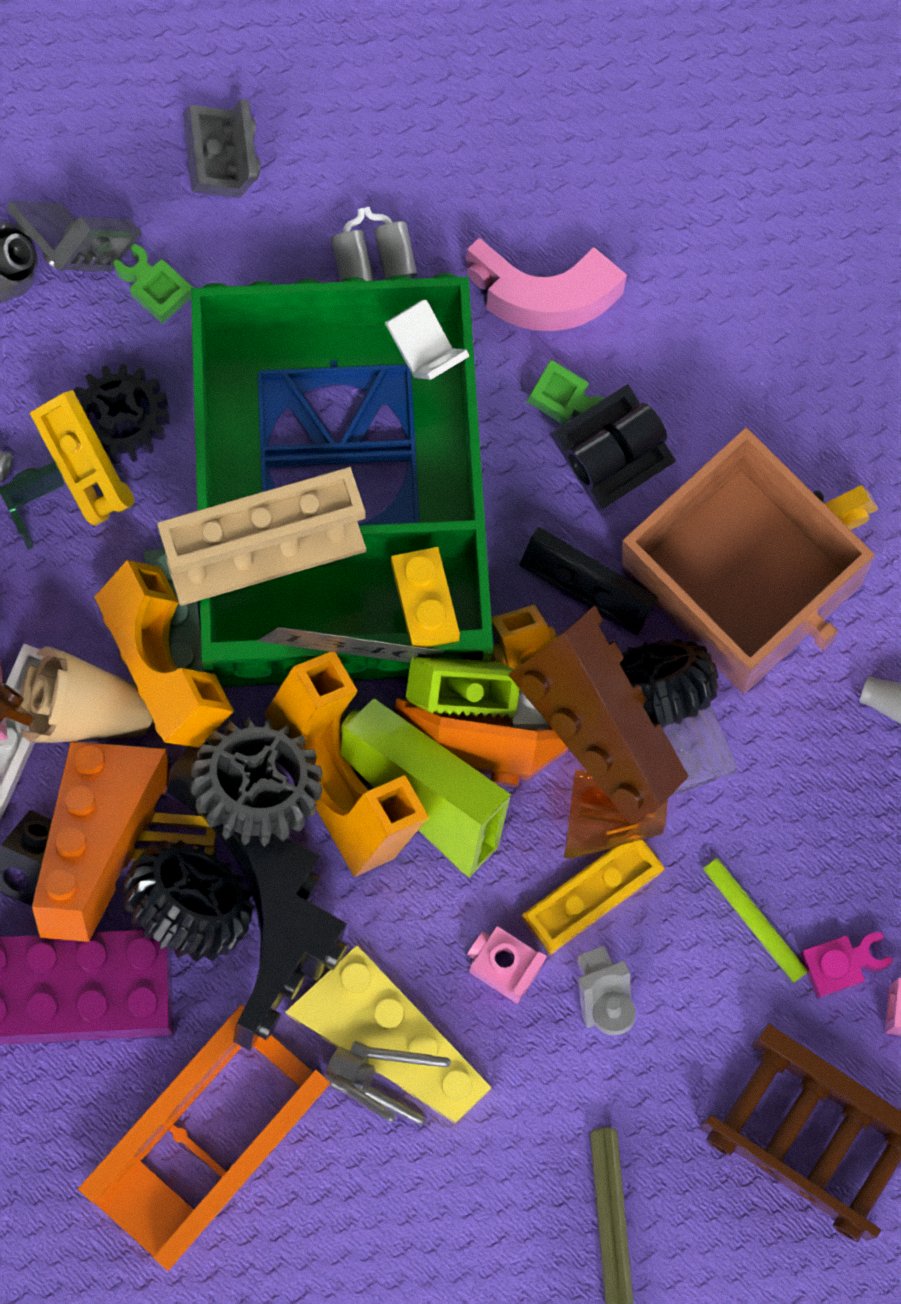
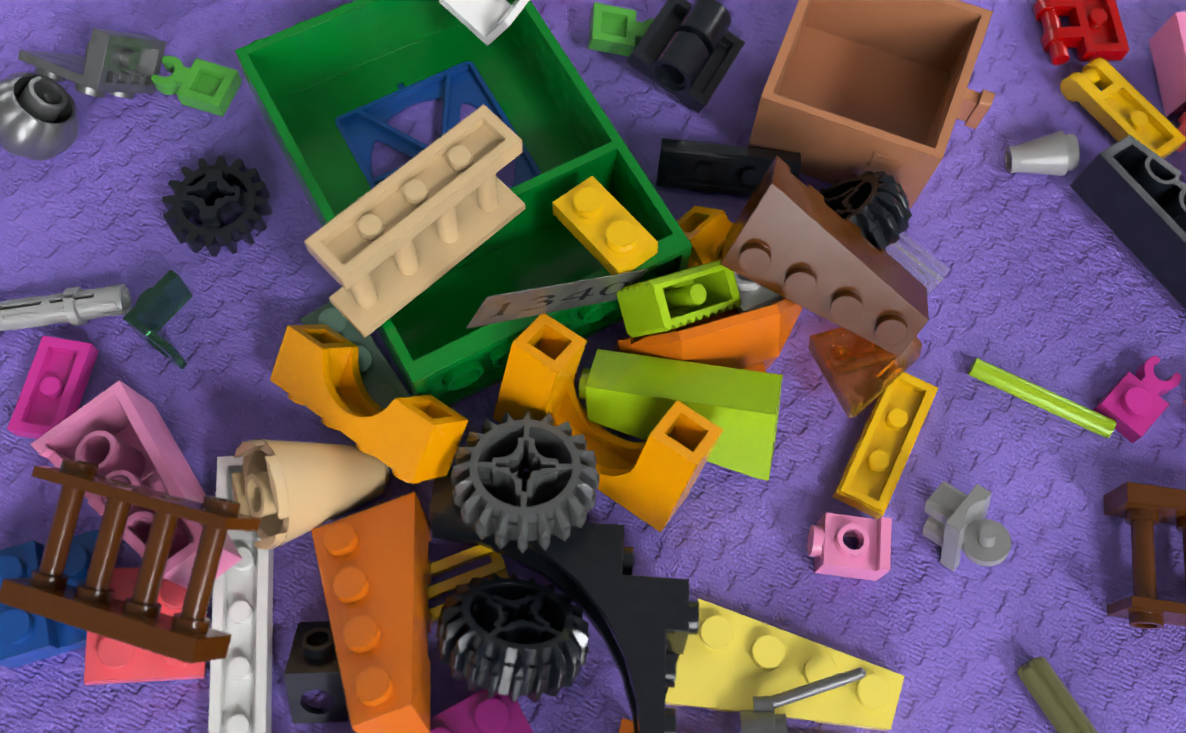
camera: 25 degrees left, 5 degrees down
yellow plate [29,390,134,526] -> none

